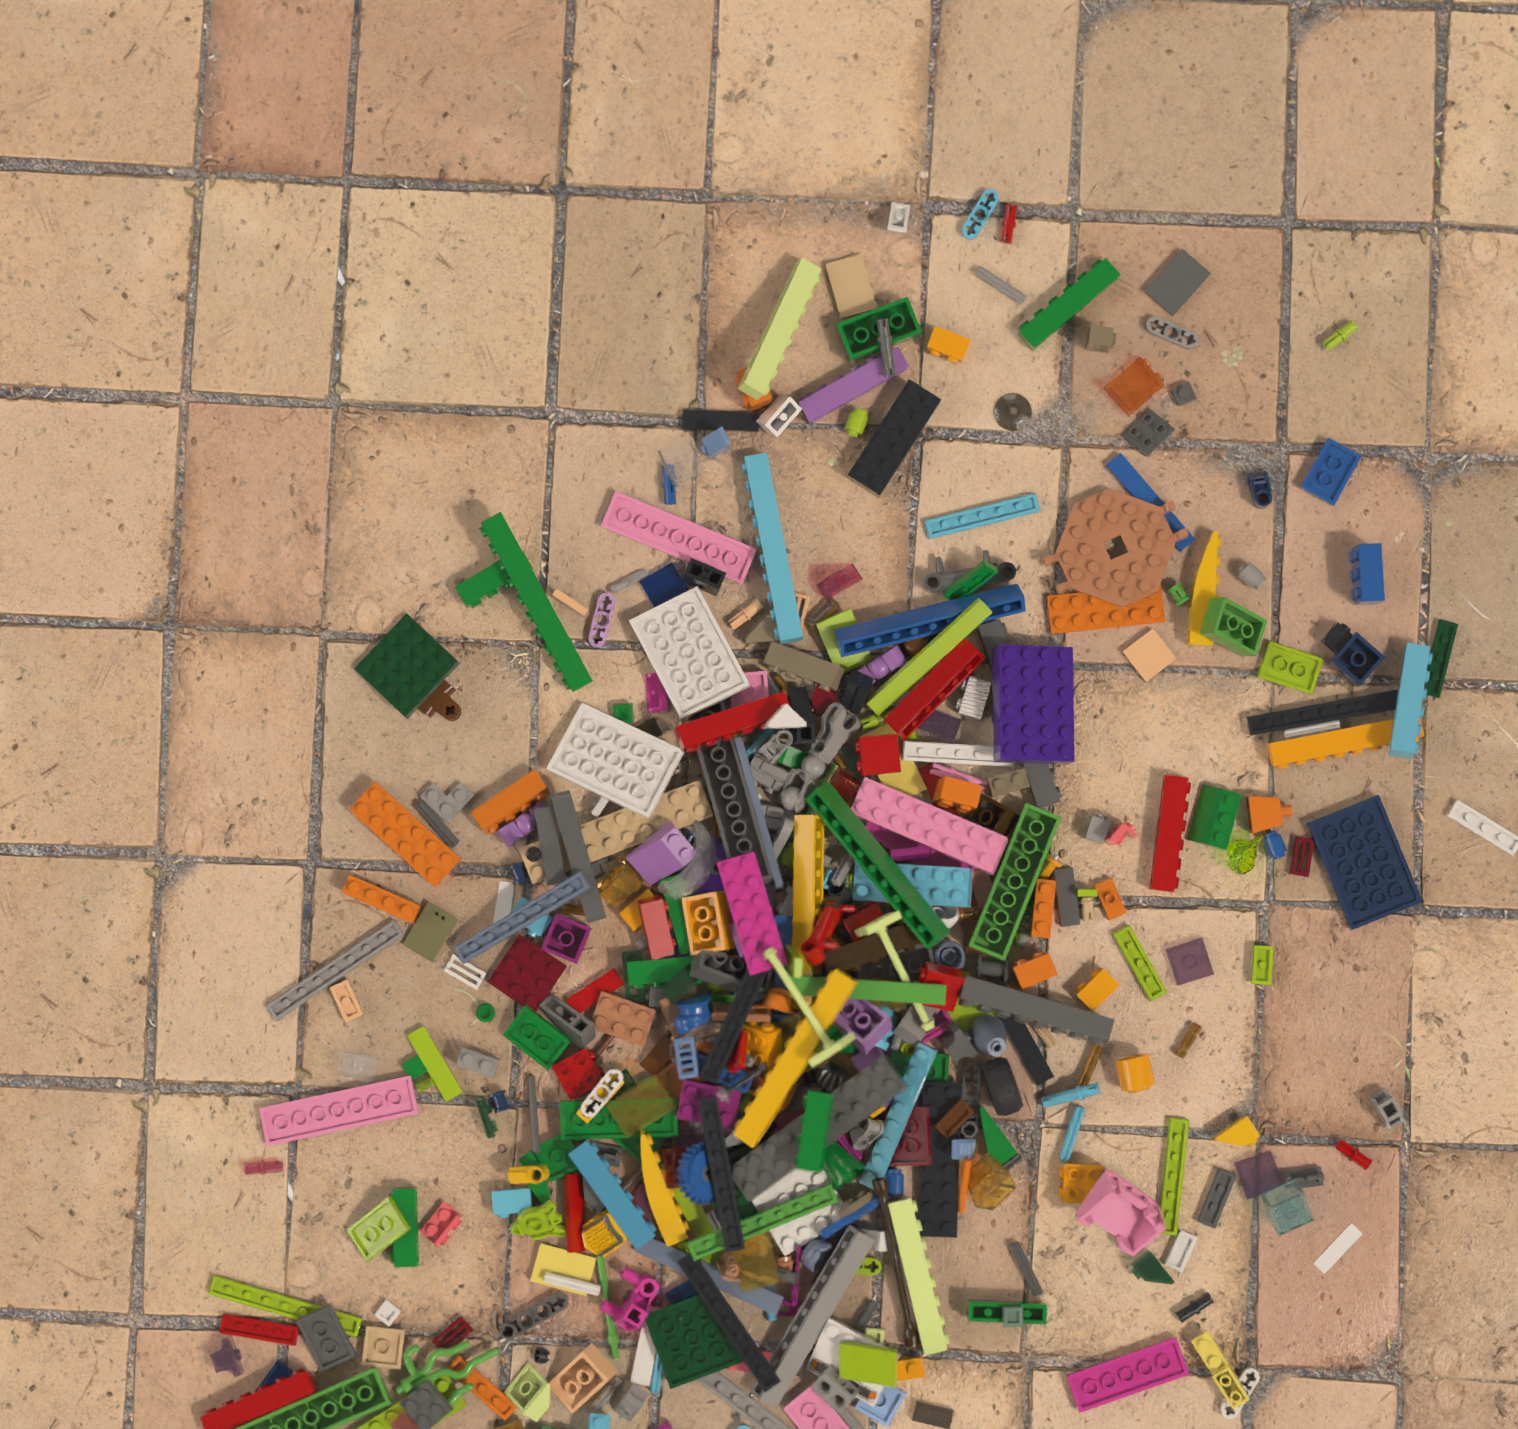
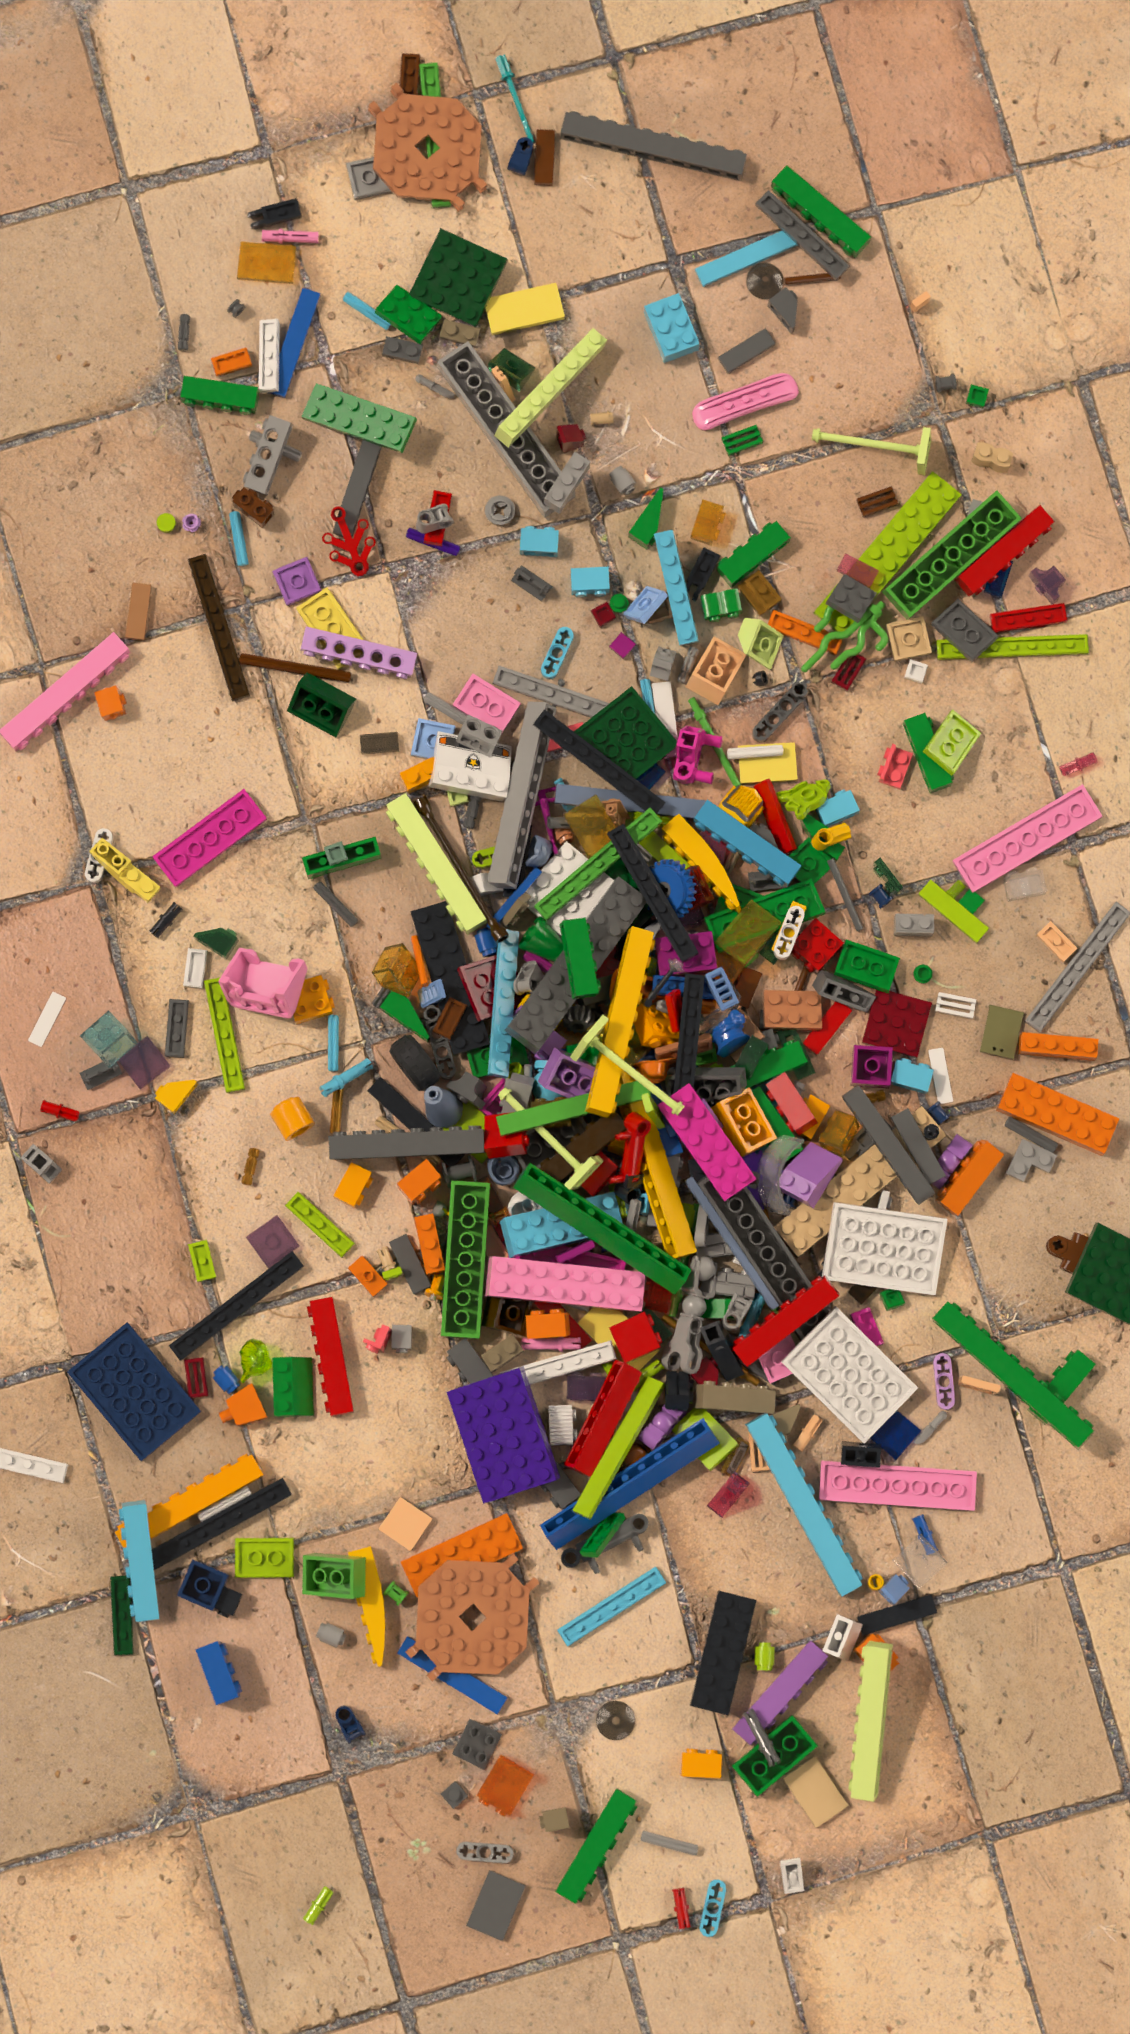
camera: 160 degrees right, 5 degrees down
sand blue tile [454,871,592,964] -> none
white slope [764,703,806,728] -> none
lime tile [839,1340,897,1388] -> none
blue plate [1300,437,1362,506] -> none
none -> black plate [169,1251,304,1361]
none -> yellow hinge [867,1574,884,1591]

